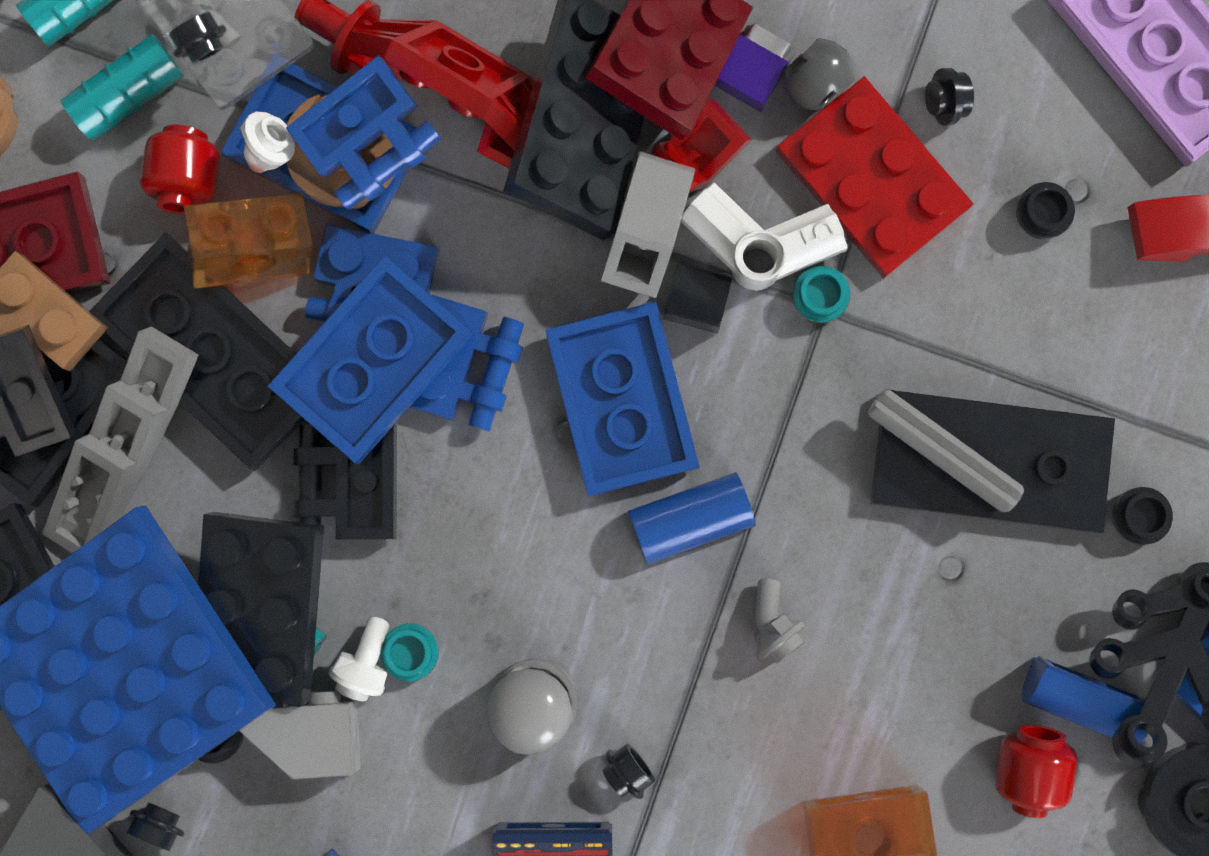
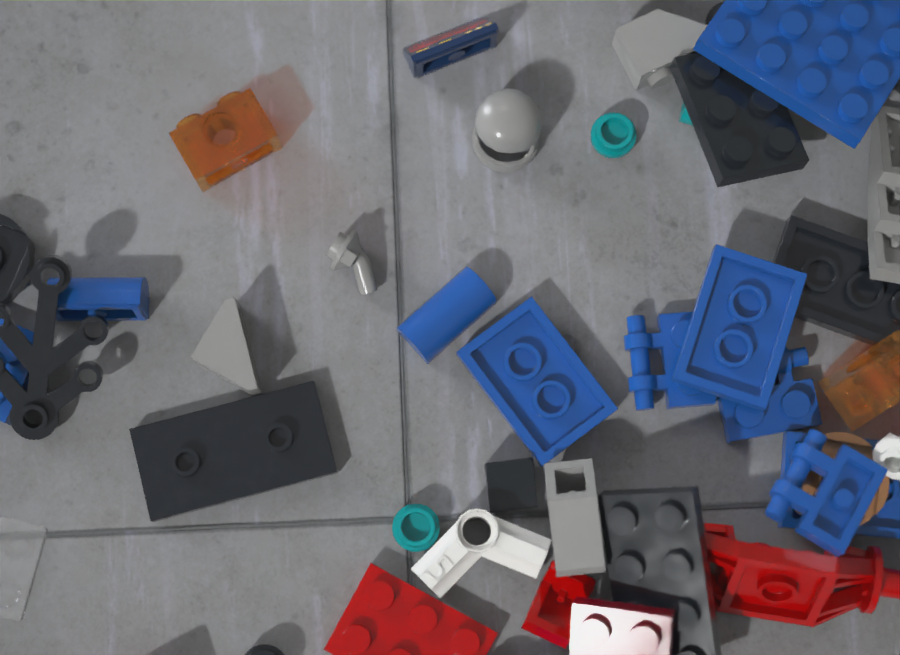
camera: 150 degrees right, 5 degrees down
black plate [293,424,397,540] -> none
white plate [329,617,389,701] -> none
black plate [602,743,655,799] -> none
light grey axle [868,390,1024,512] -> none
red head [995,725,1078,818] -> none
black plate [1113,487,1173,545] -> none
none -> light grey slope [190,297,263,396]

